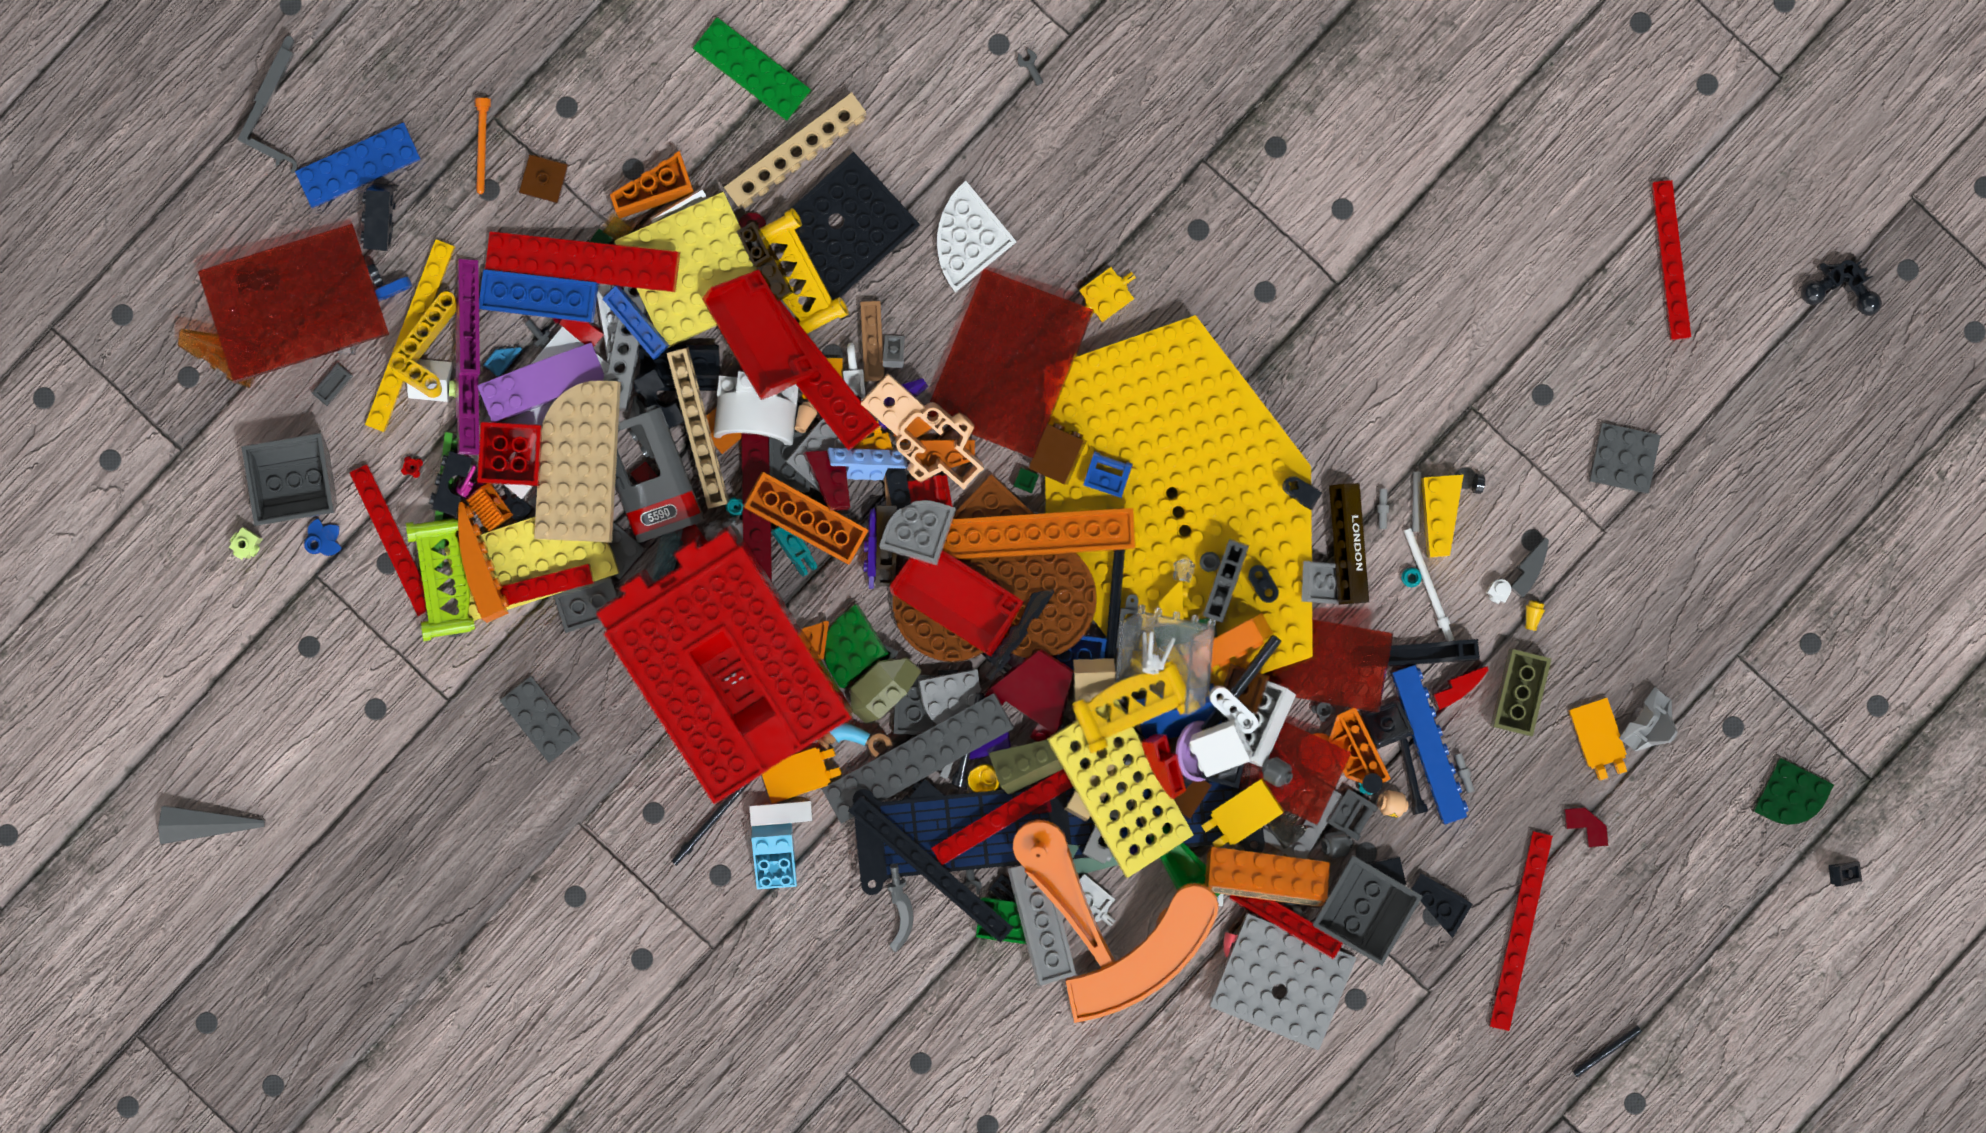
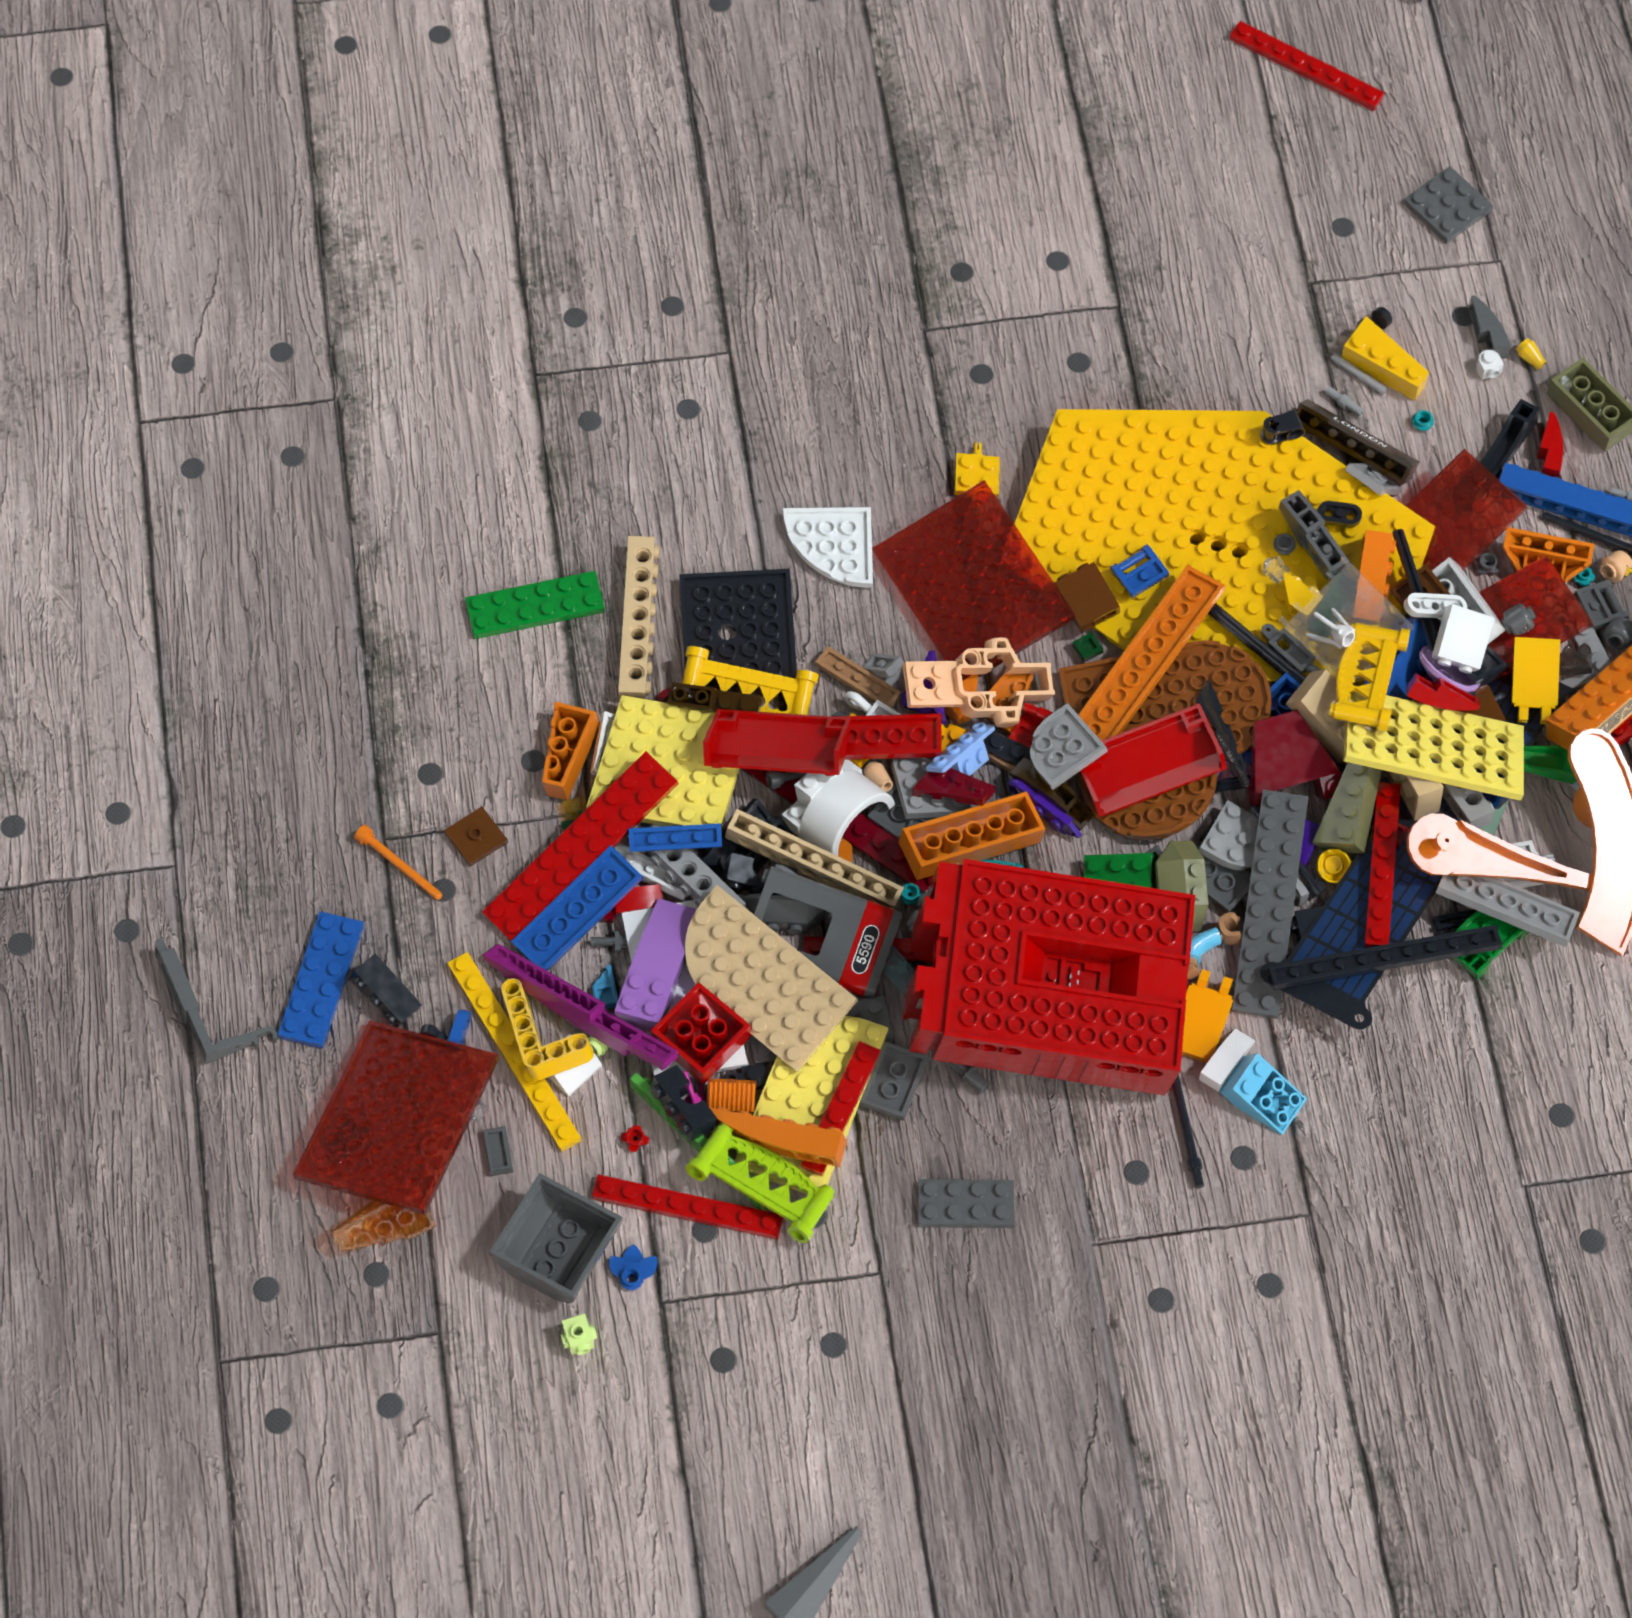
camera: 50 degrees left, 25 degrees down
dark grey sword [887,864,913,952] -> none
dark grey bar [1018,49,1044,86] -> none
black plate [1361,699,1414,749] -> none
black tile [1362,773,1383,794] -> none
white bar [1404,528,1455,641] -> none

